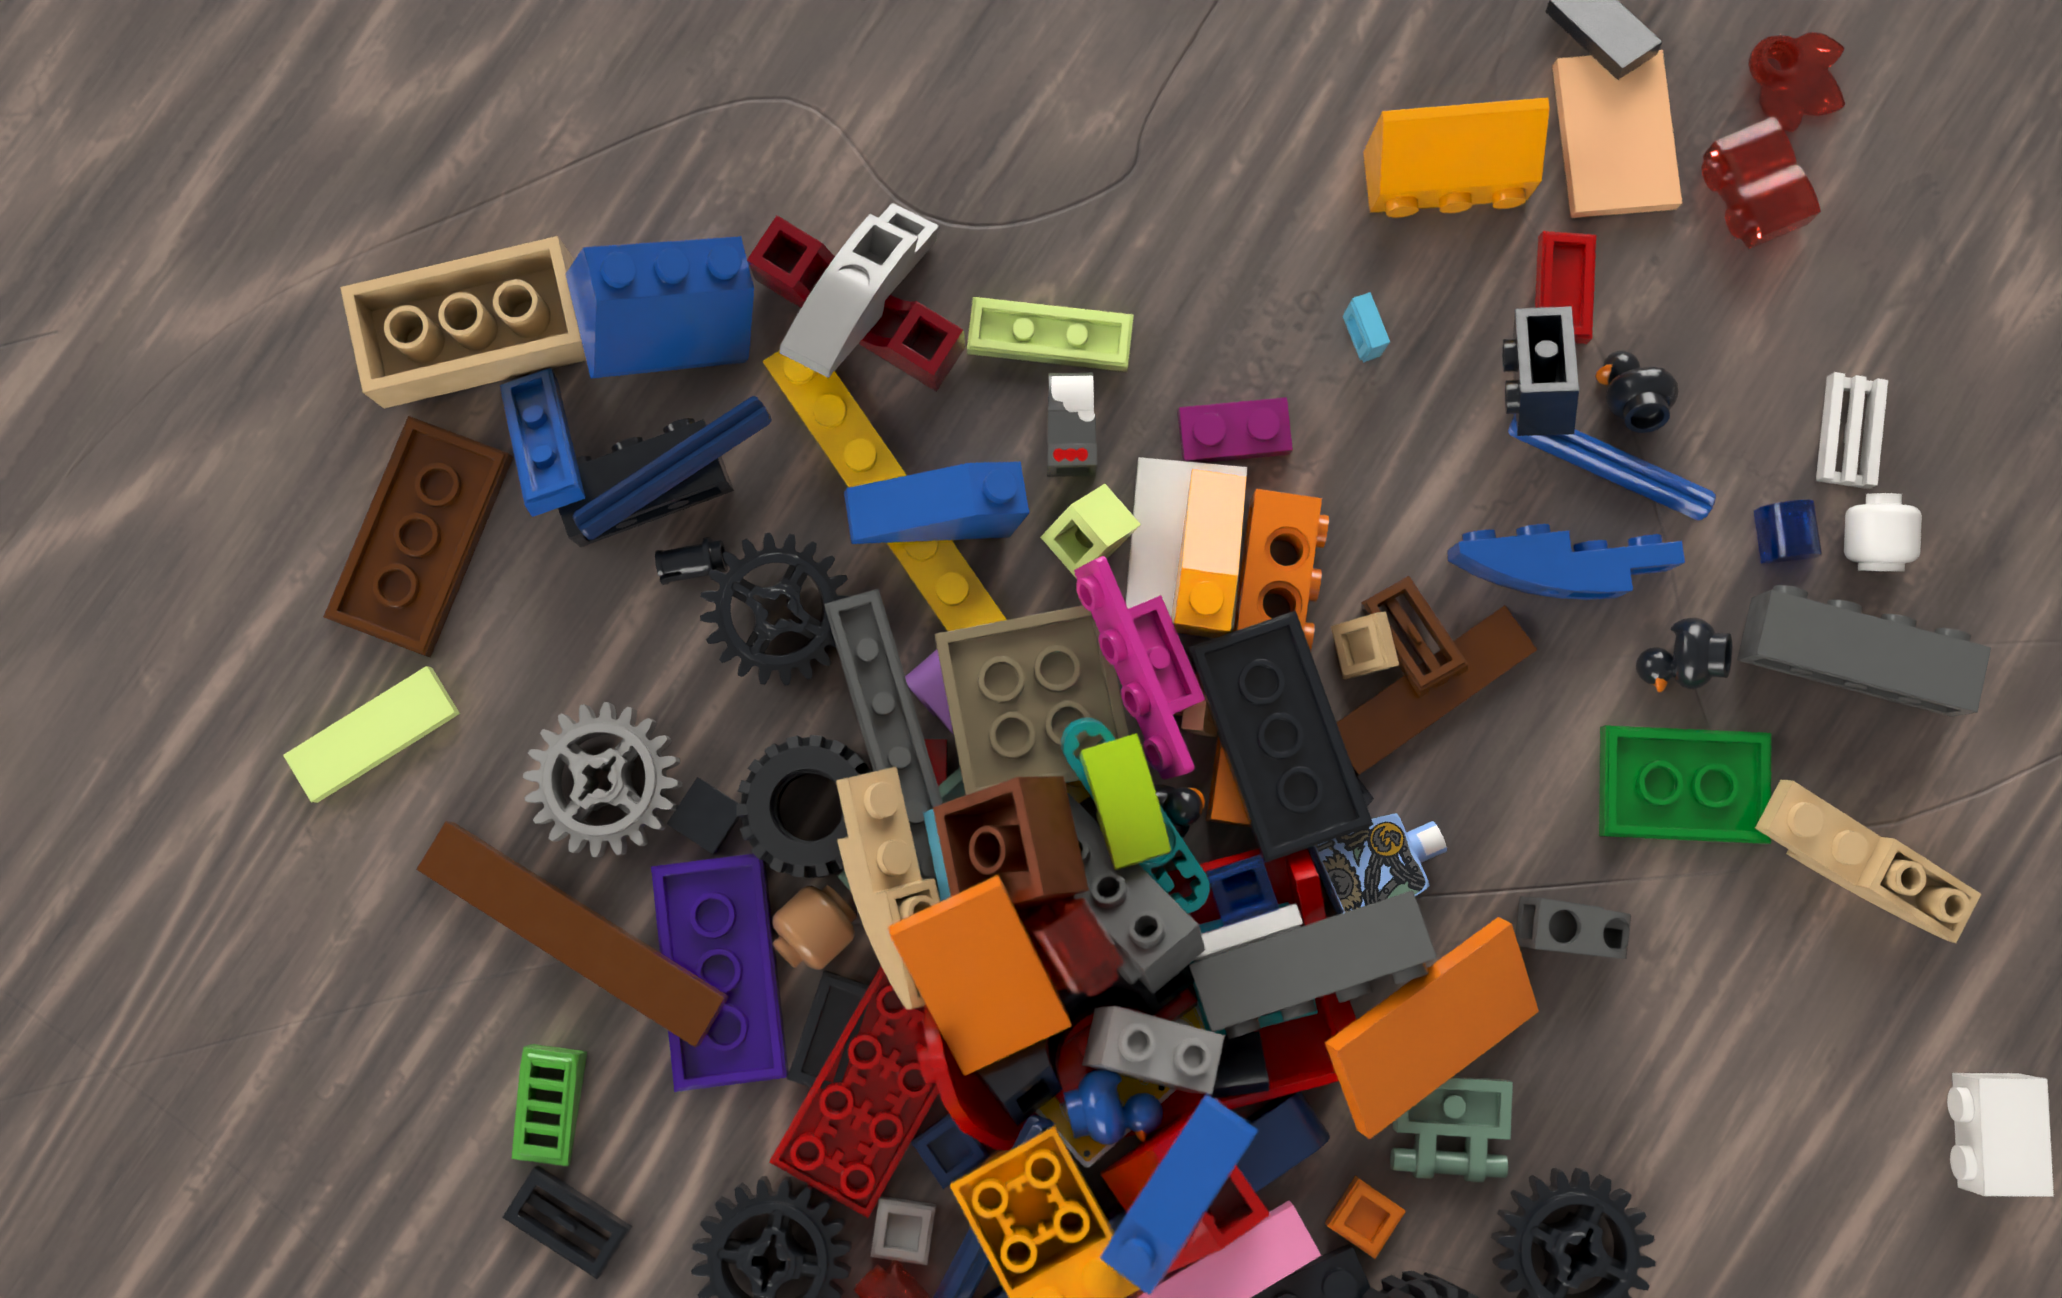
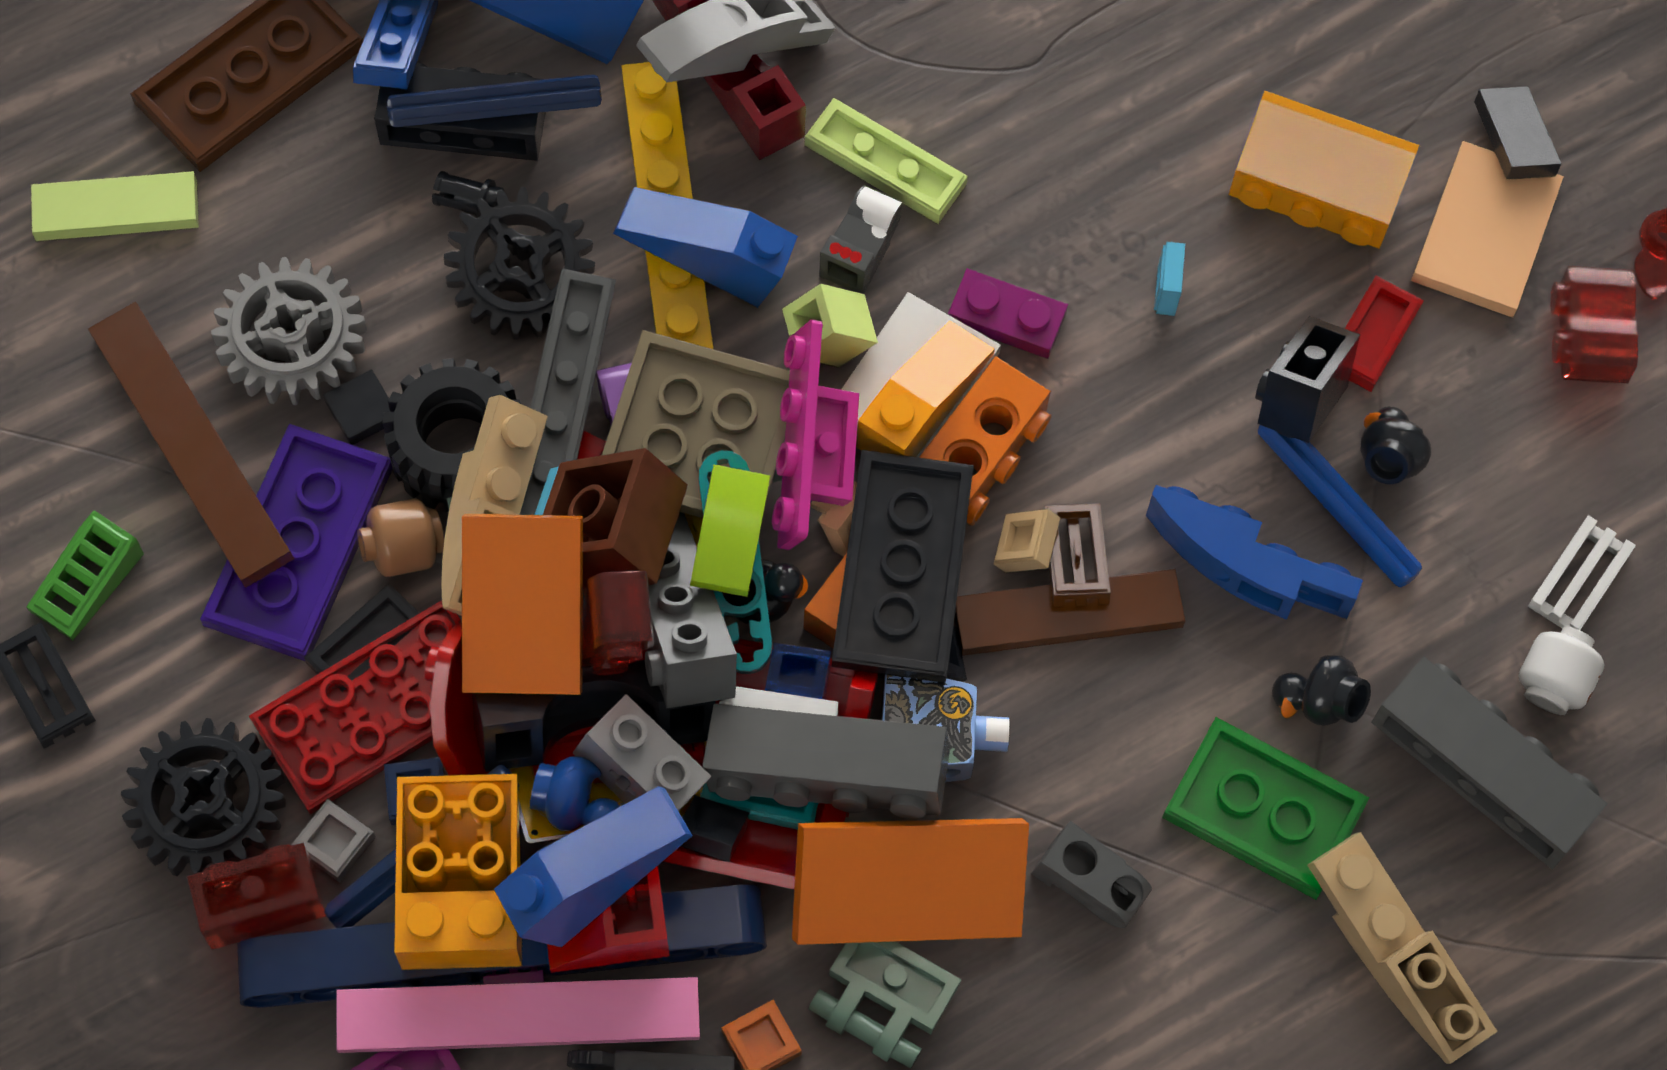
camera: 25 degrees right, 15 degrees down
clear blue brick [1753,500,1822,564] -> none

